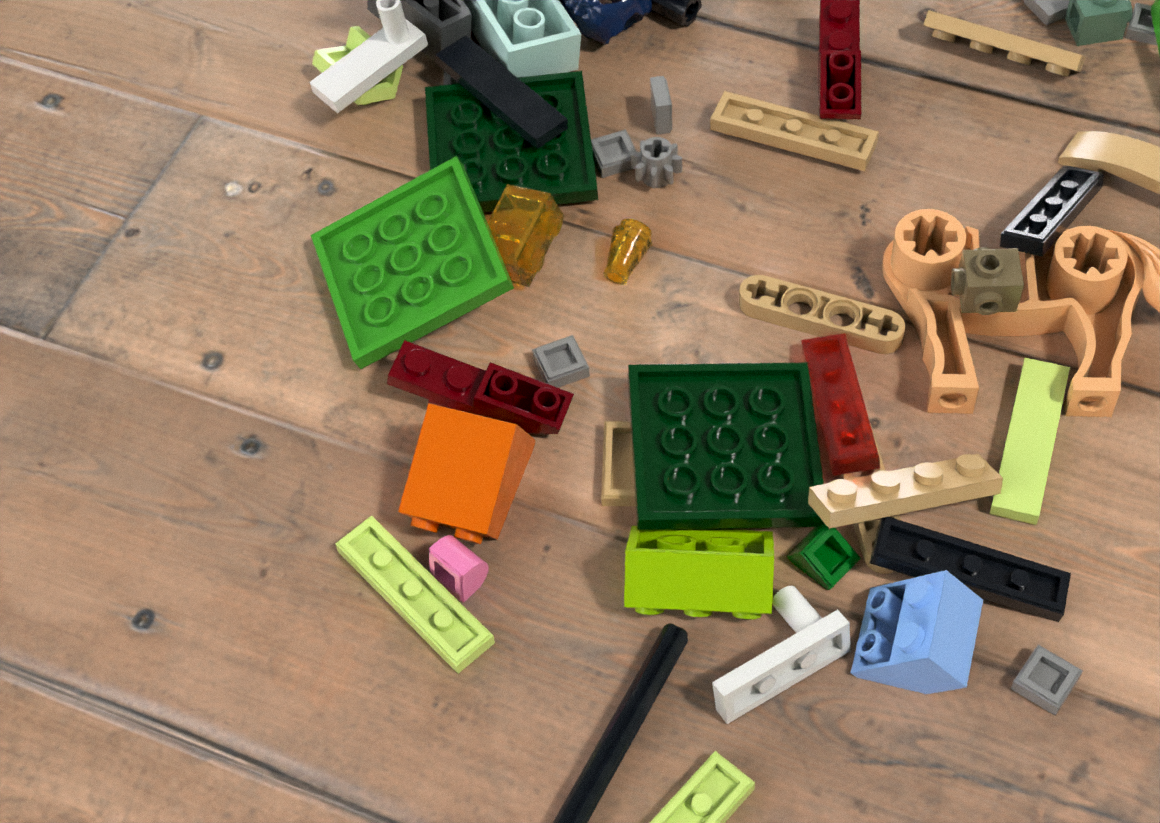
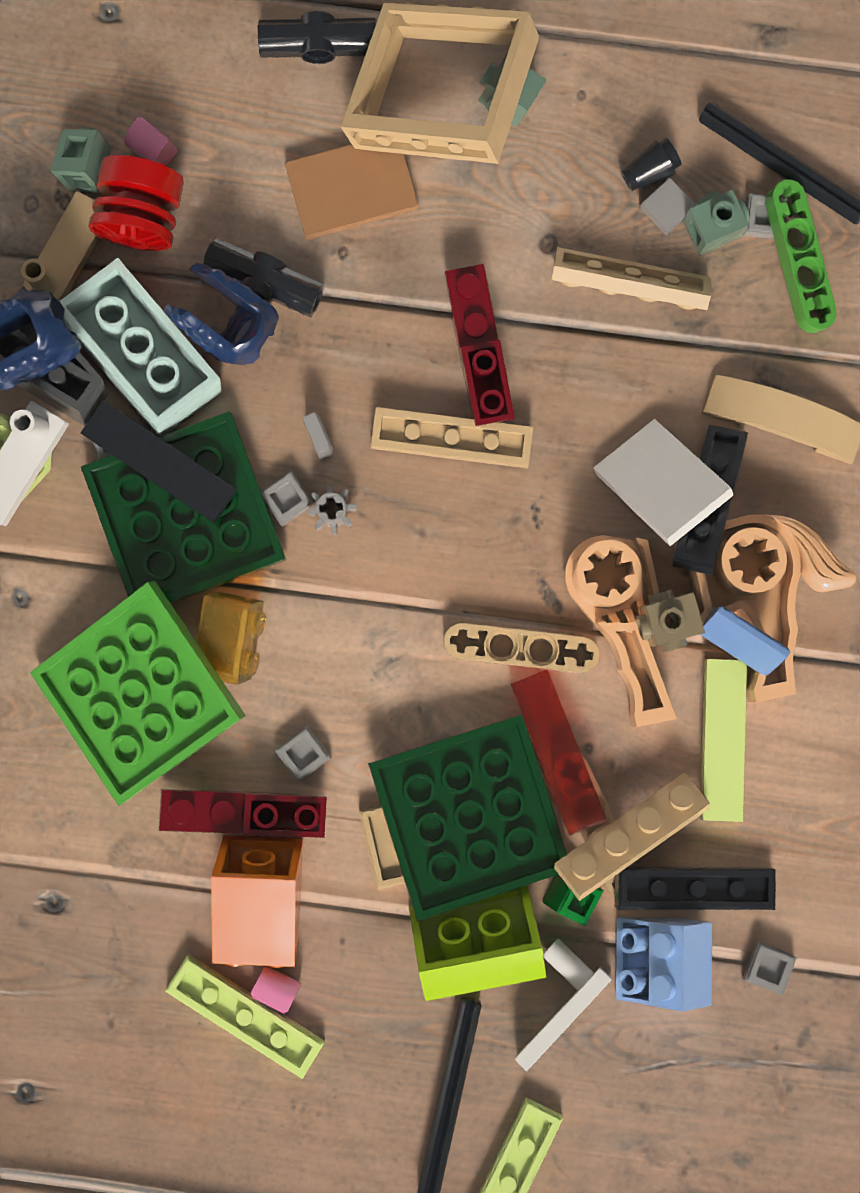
camera: 20 degrees left, 30 degrees up
clear yellow cone [603,219,652,285] -> none
none -> white tile [593,419,733,546]
none -> medium blue slope [700,606,791,675]

